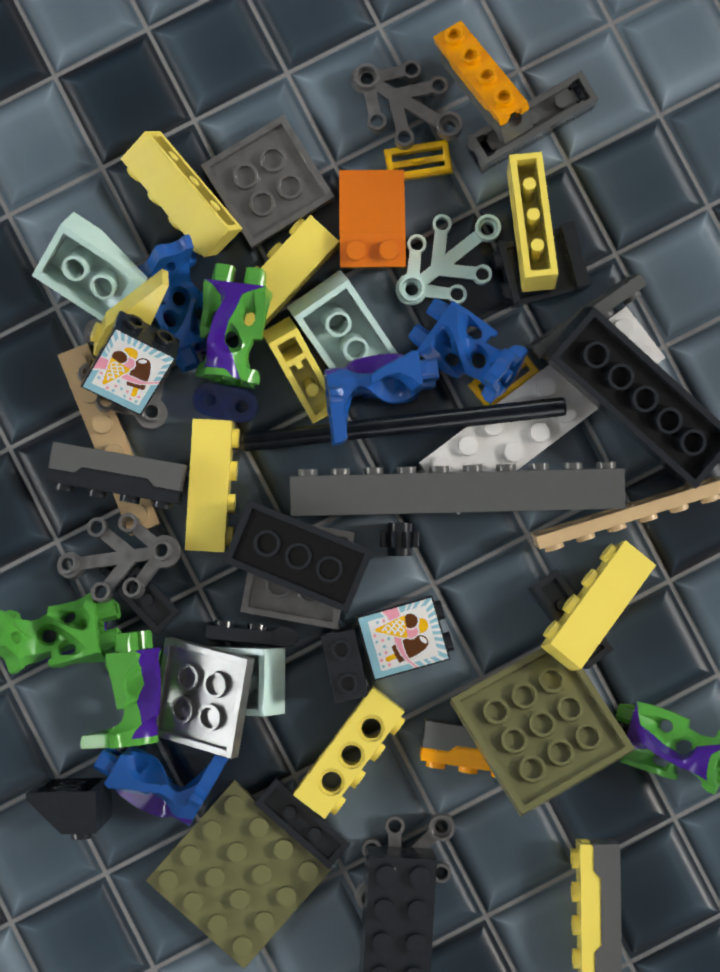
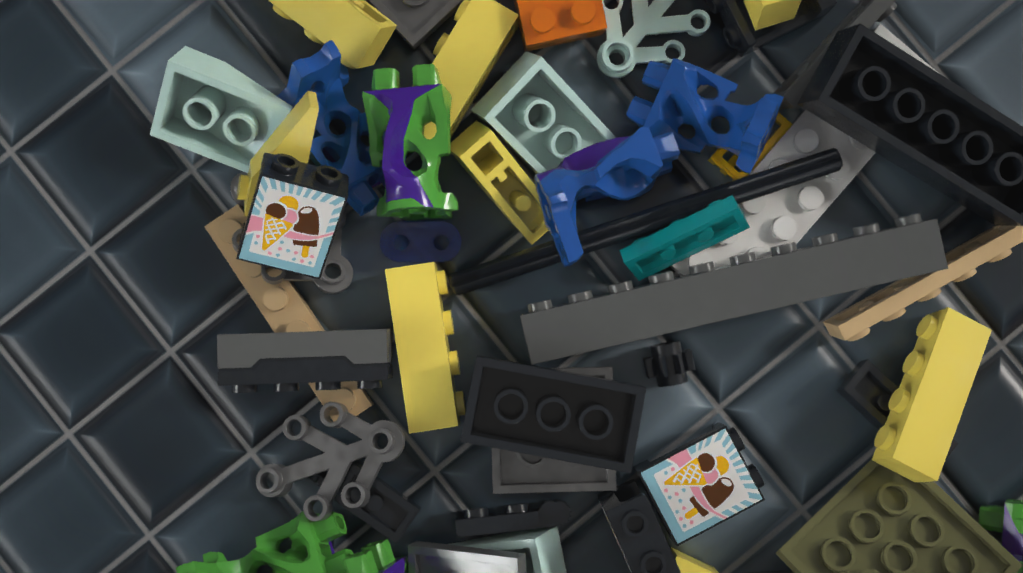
camera: 10 degrees left, 0 degrees up
none -> teal plate [619,195,750,281]

